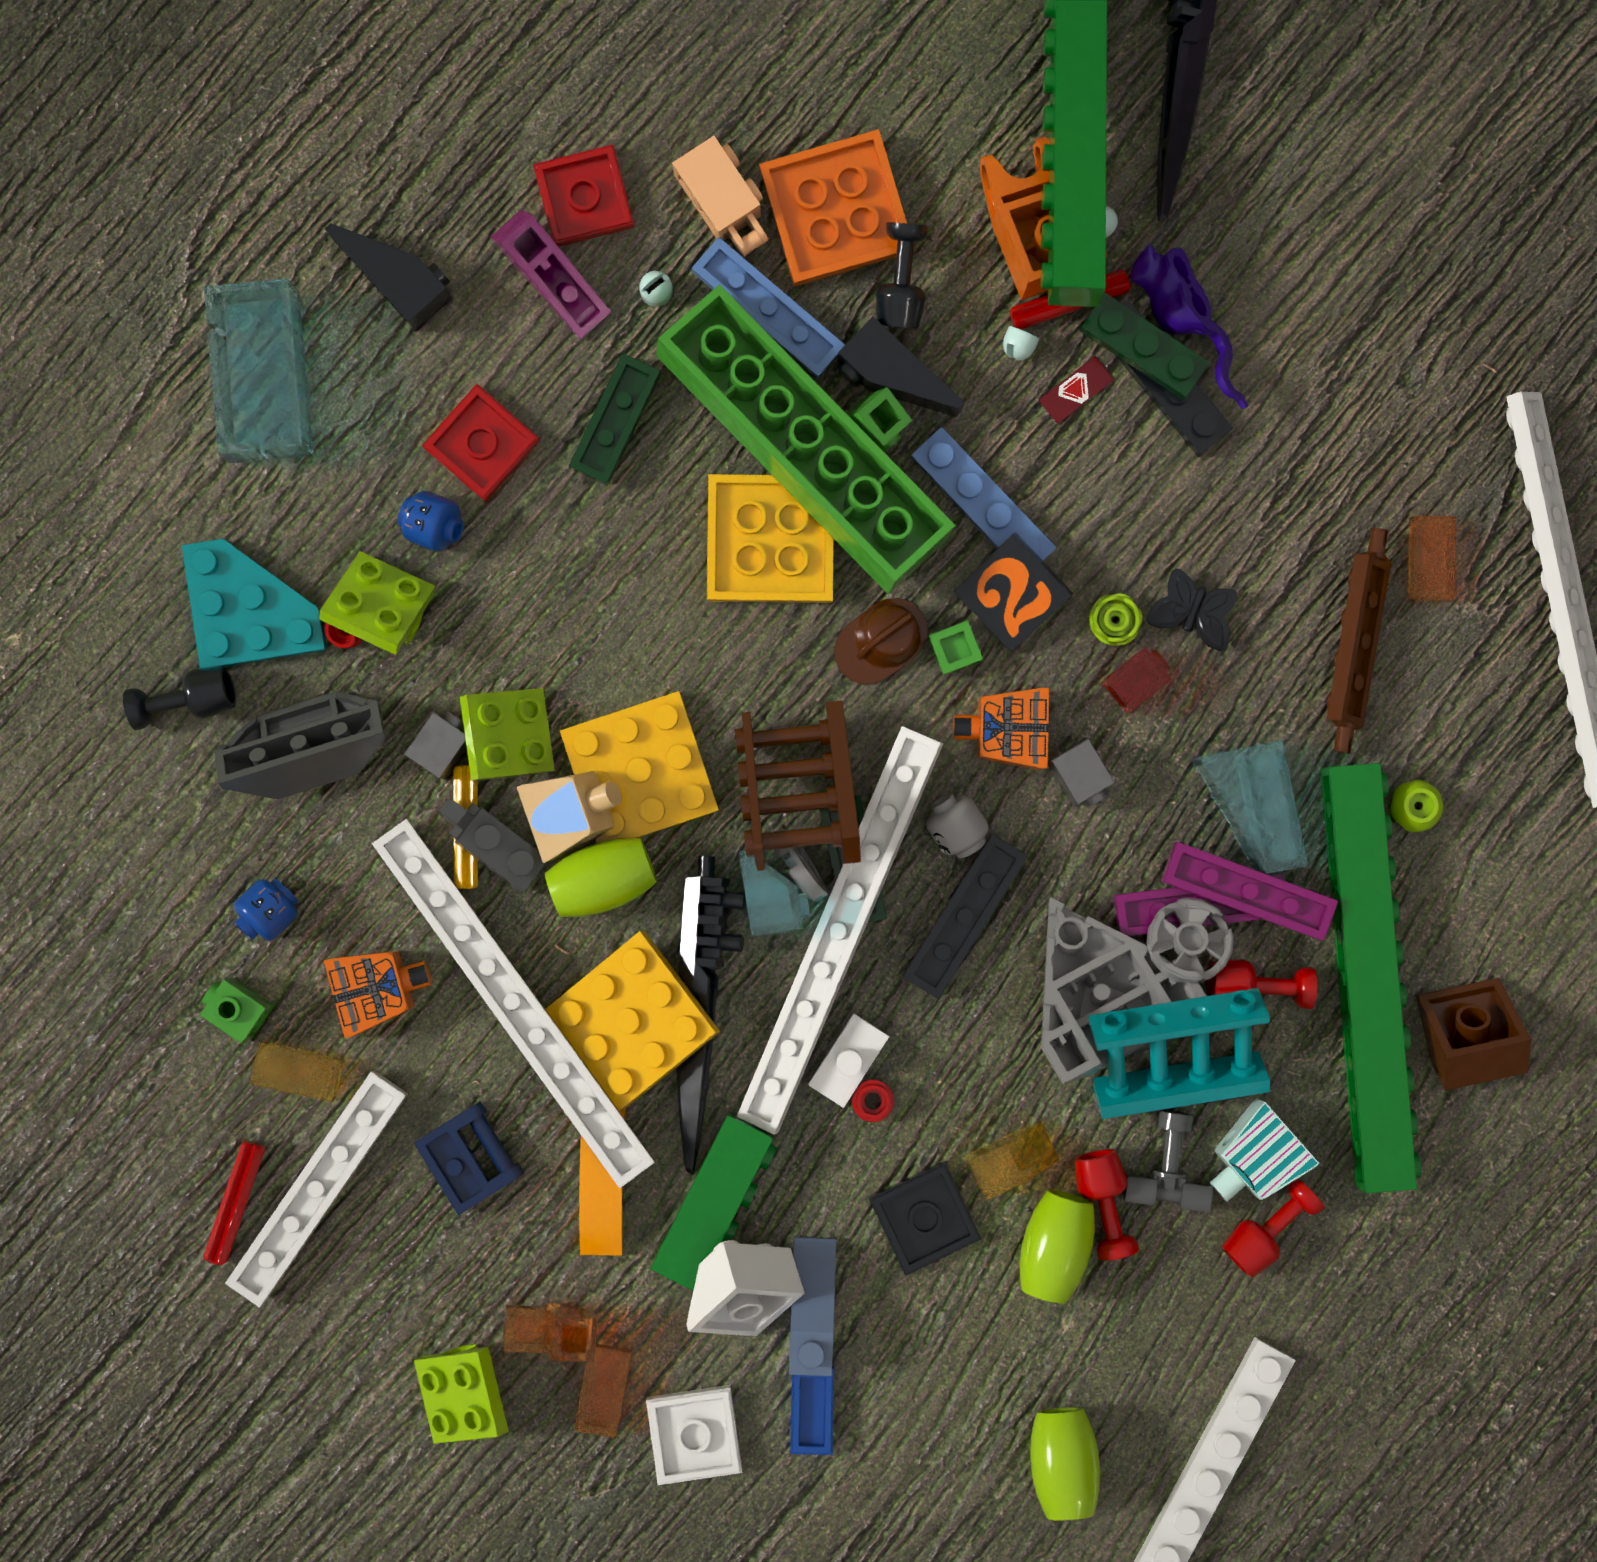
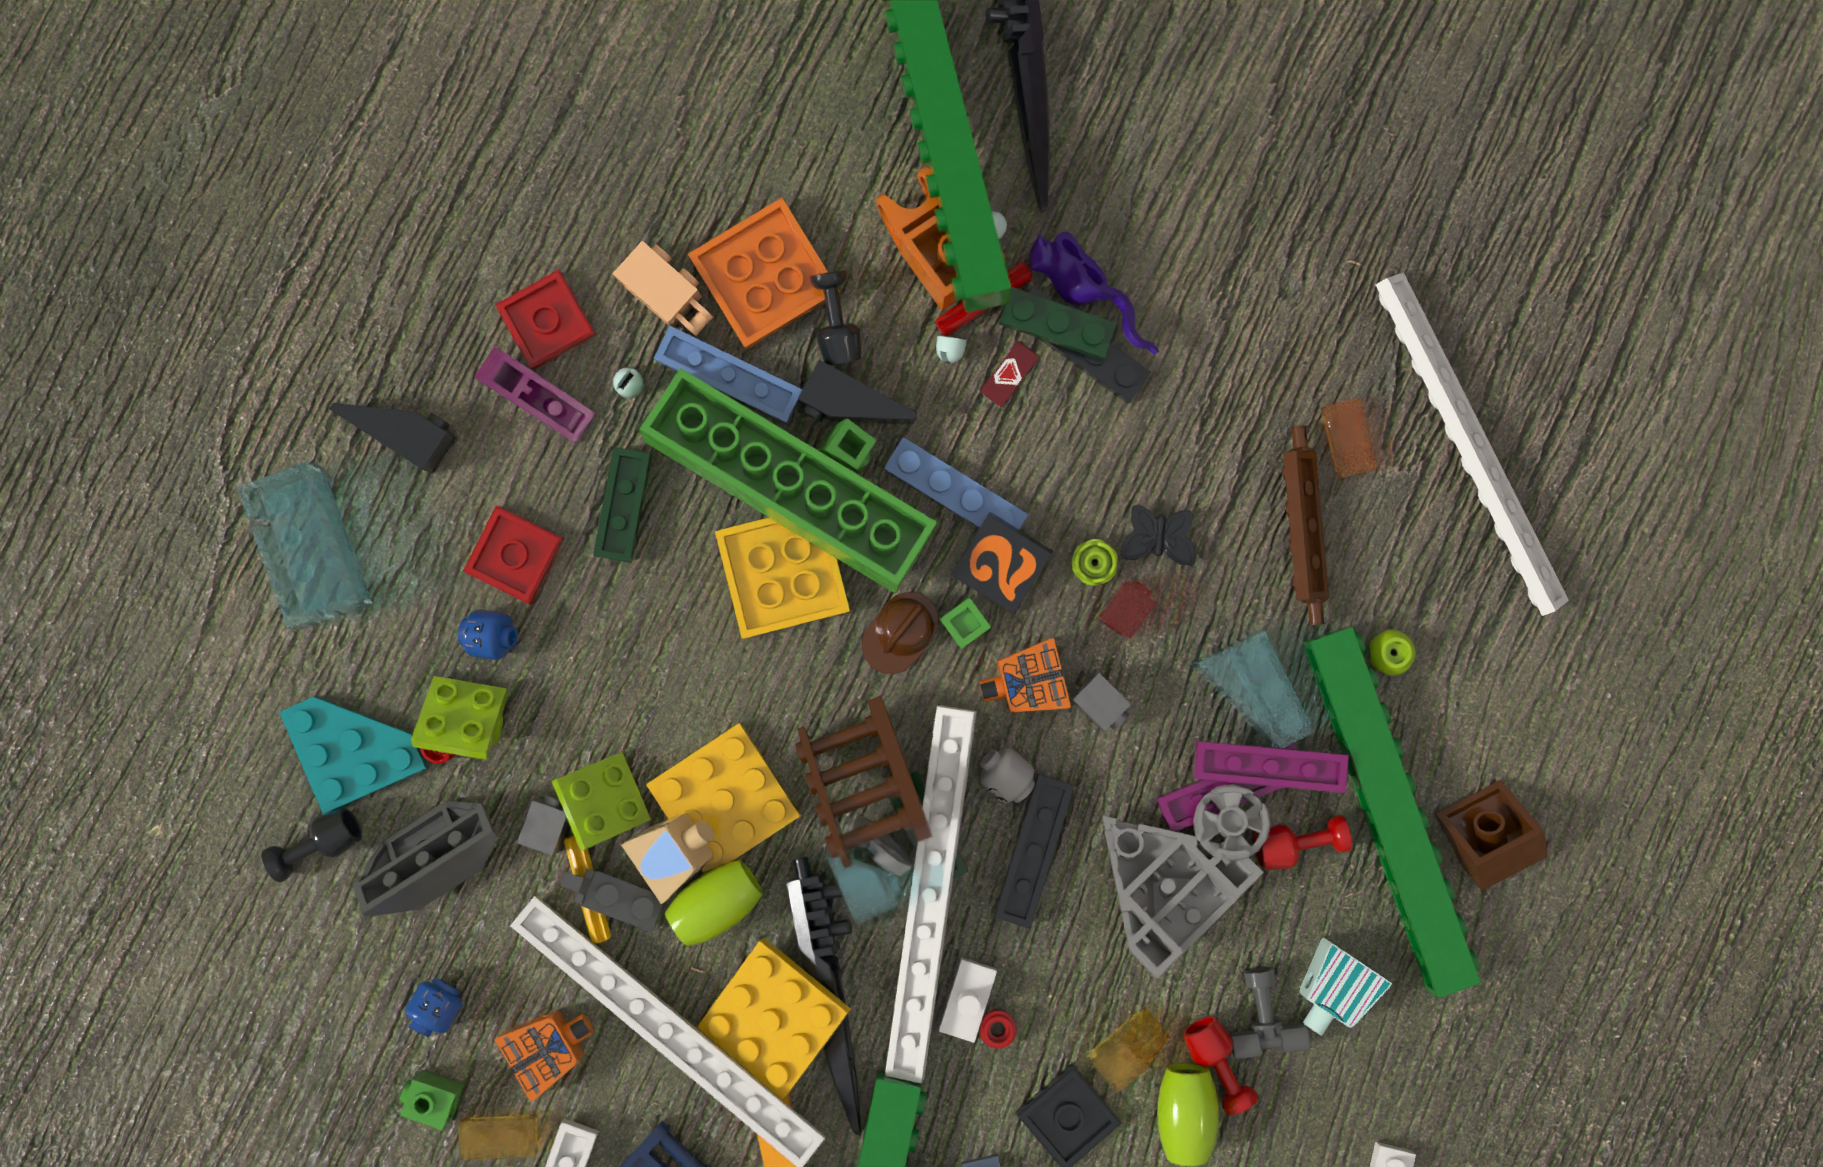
camera: 20 degrees left, 0 degrees up
teal fence [1088,988,1270,1119] -> none
red piece [1221,1178,1325,1279] -> none

